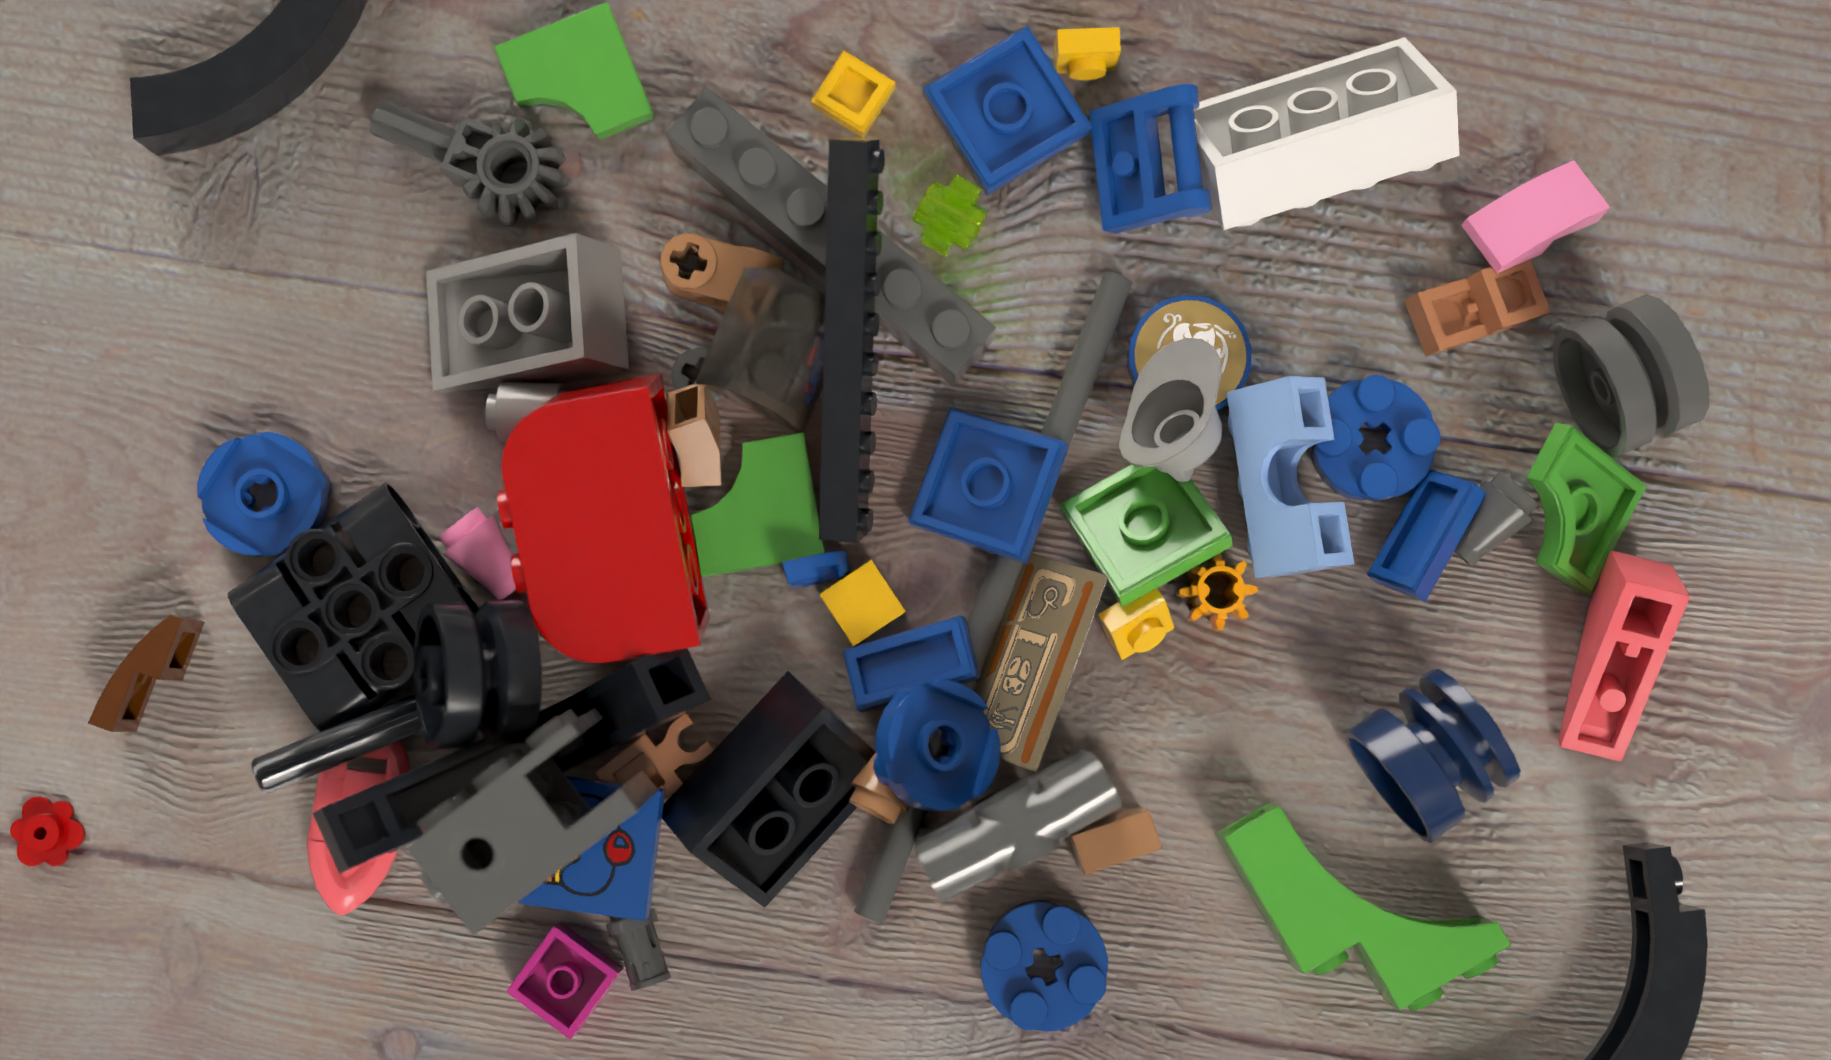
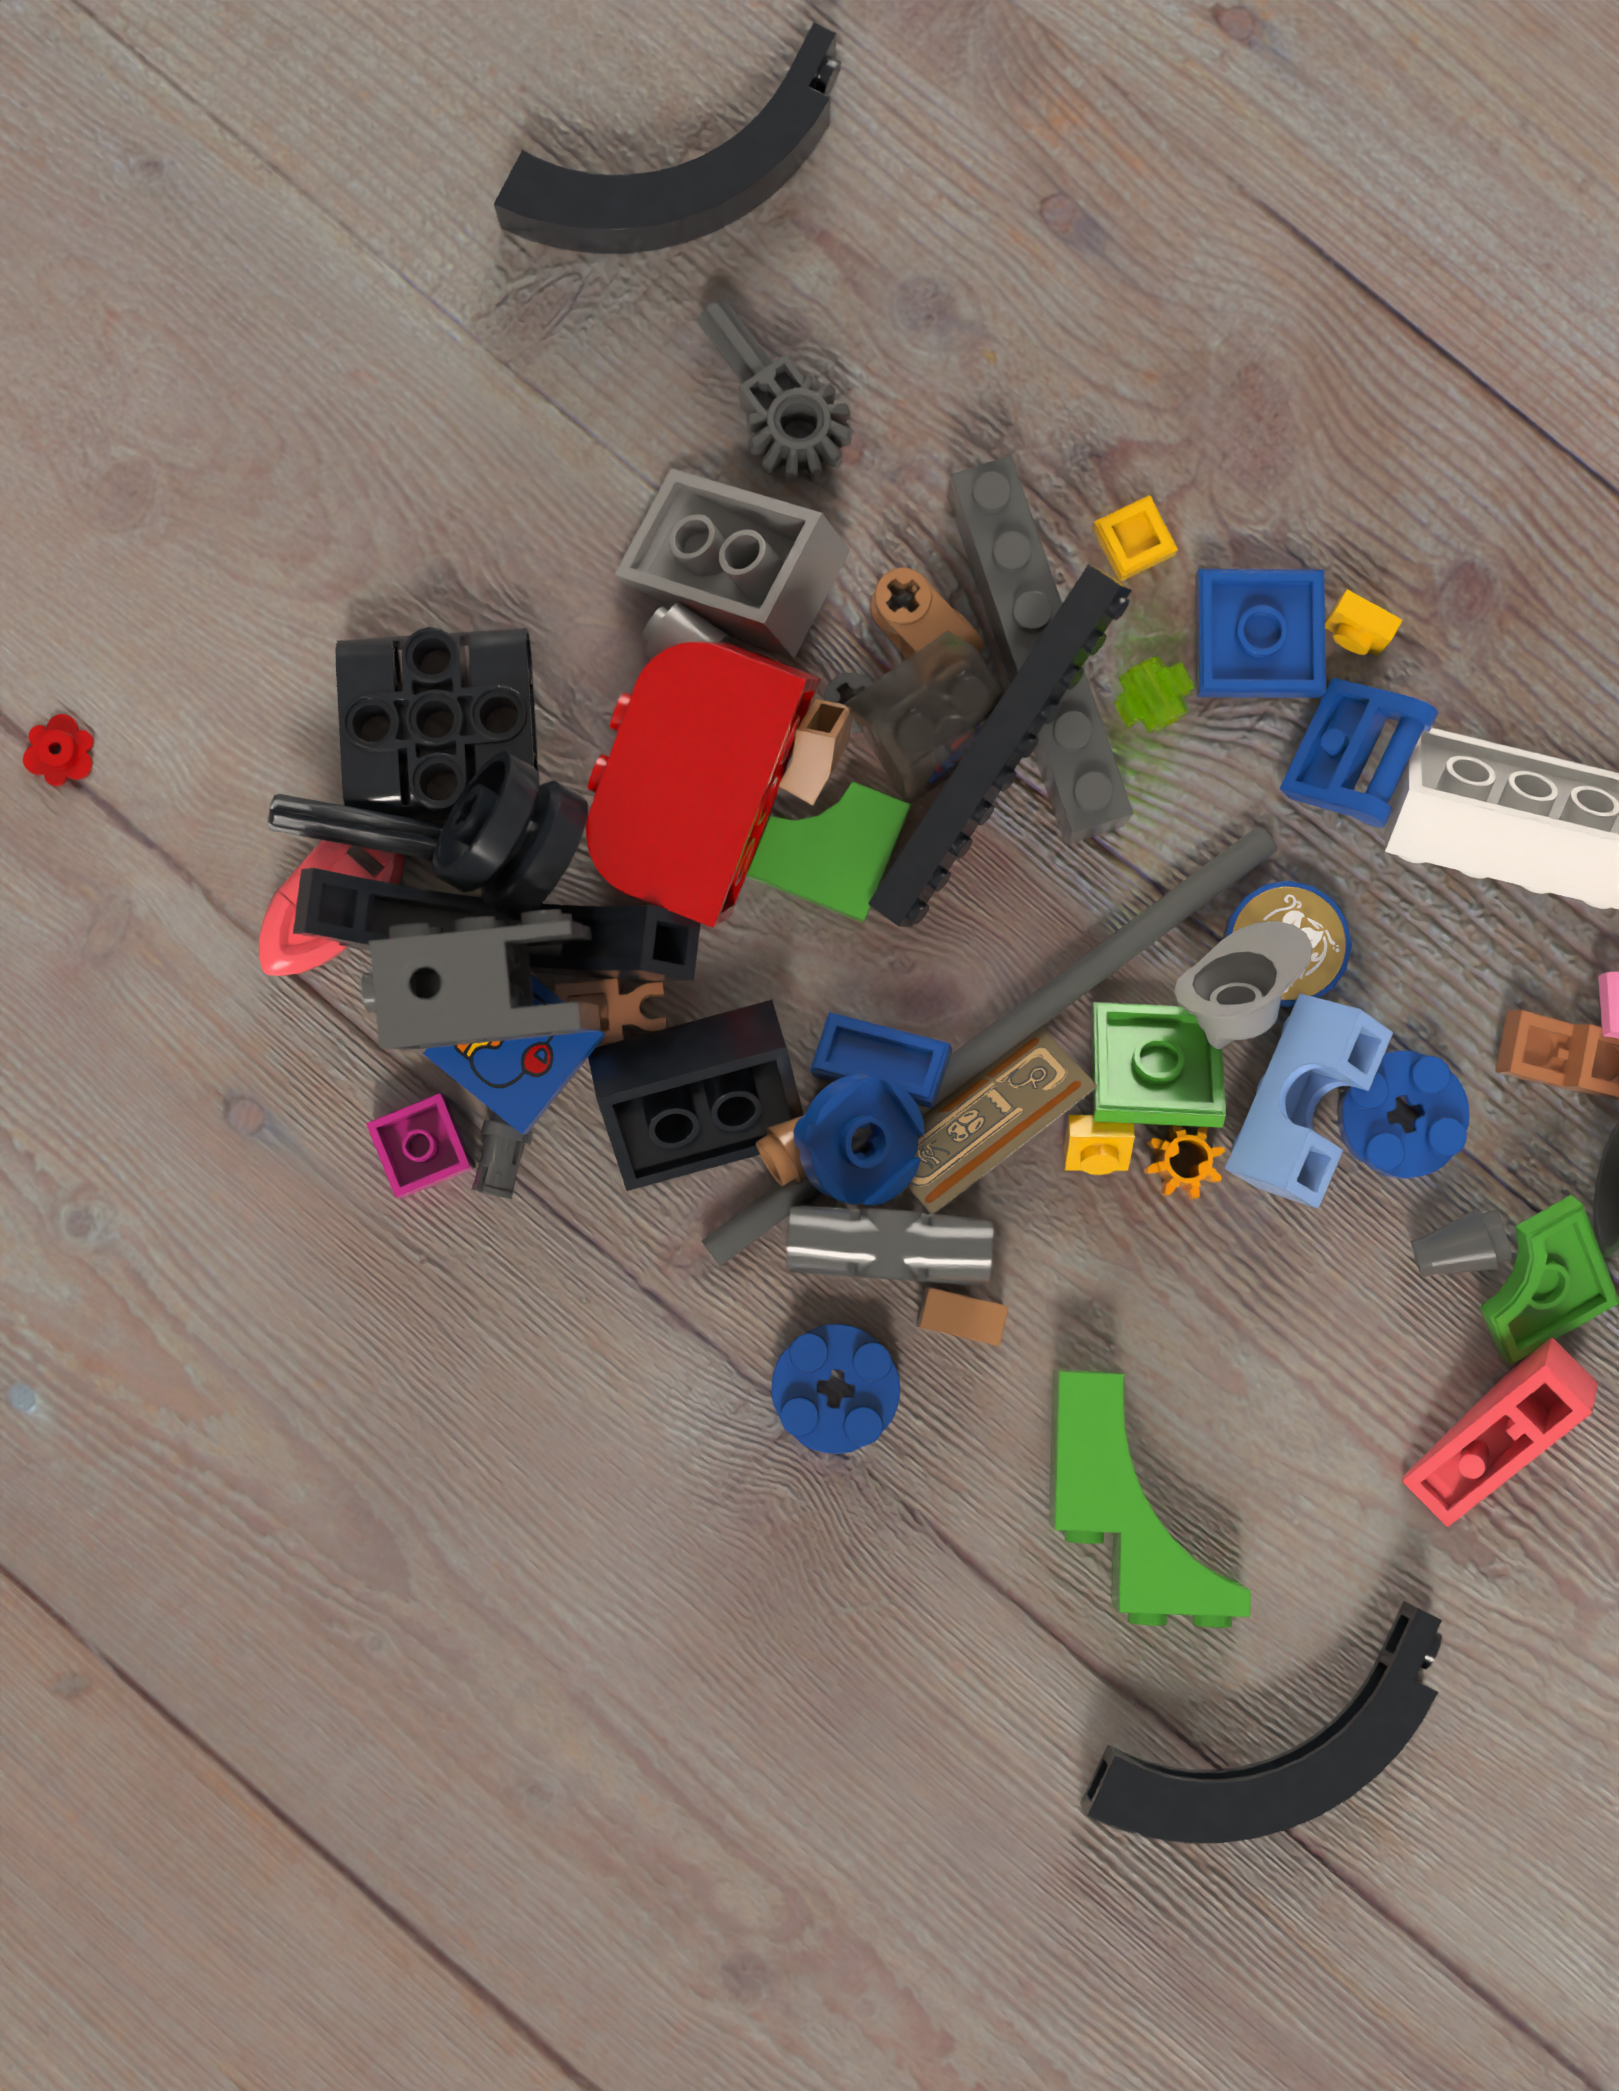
camera: 30 degrees right, 0 degrees up
reddish brown slope [88,615,205,732] -> none
blue plate [197,432,332,558] -> none
bright pink cone [438,507,516,601] -> none
bright green tile [494,1,655,140] -> none
blue tile [782,551,852,590] -> none
yellow tile [819,560,906,646] -> none
blue tile [907,407,1069,564] -> none
dark blue wheel [1345,669,1521,843] -> none
blue tile [1367,469,1486,602] -> none

